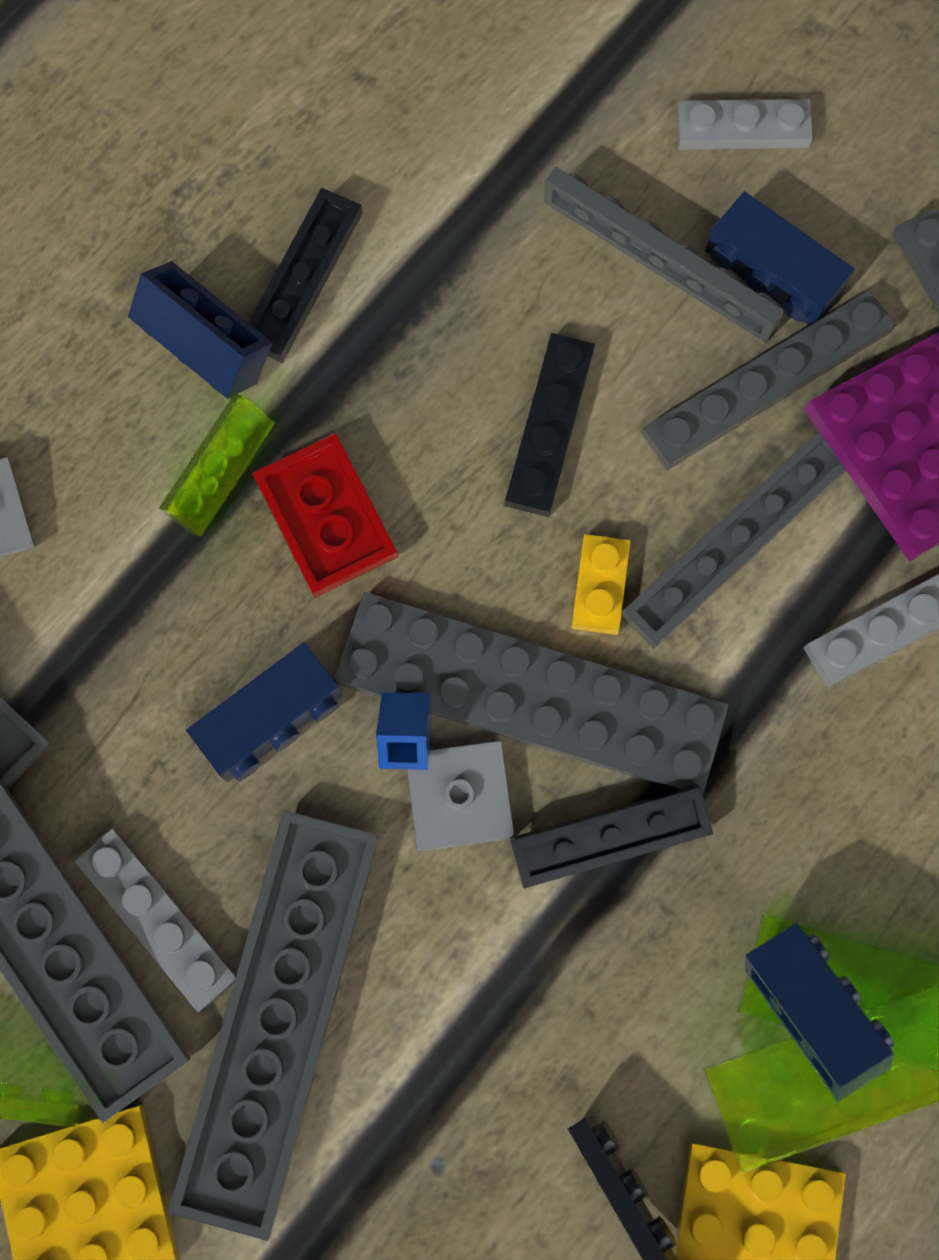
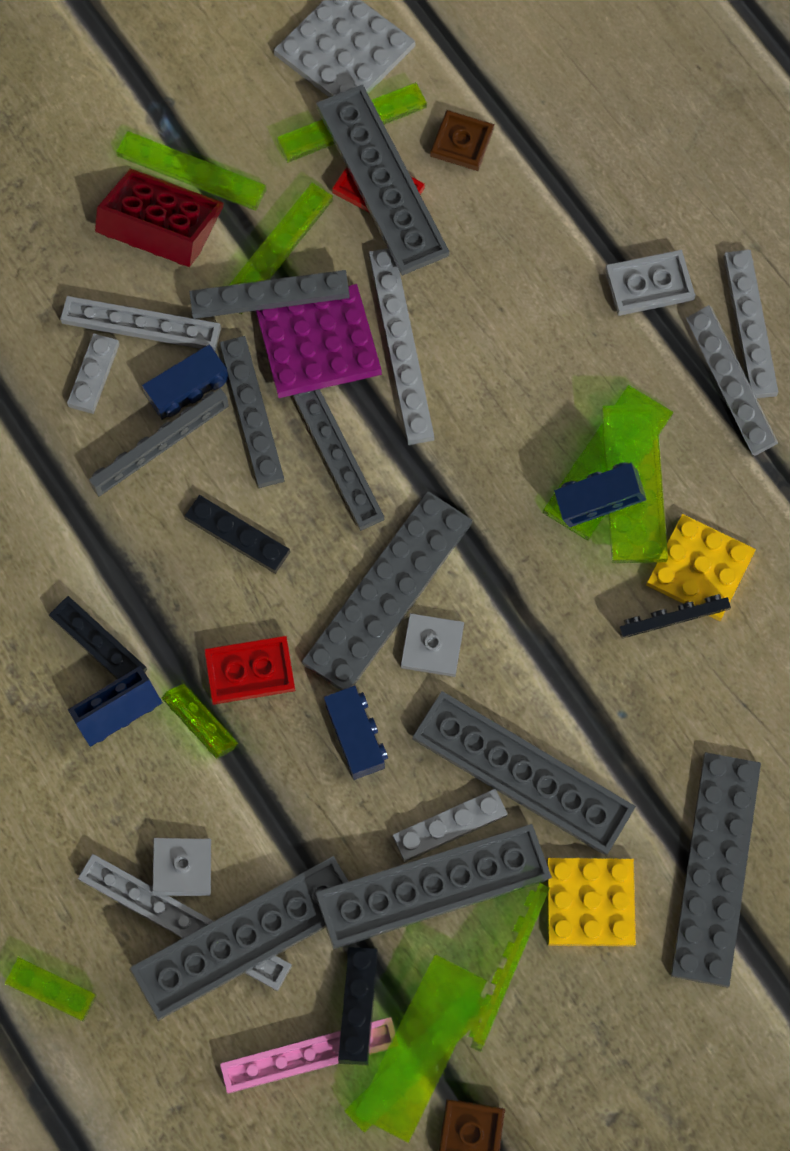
camera: 75 degrees left, 5 degrees down
blue brick [376,692,432,770] -> none
black plate [509,784,713,889] -> none
yellow plate [571,534,631,635] -> none
none -> light grey plate [61,296,221,351]

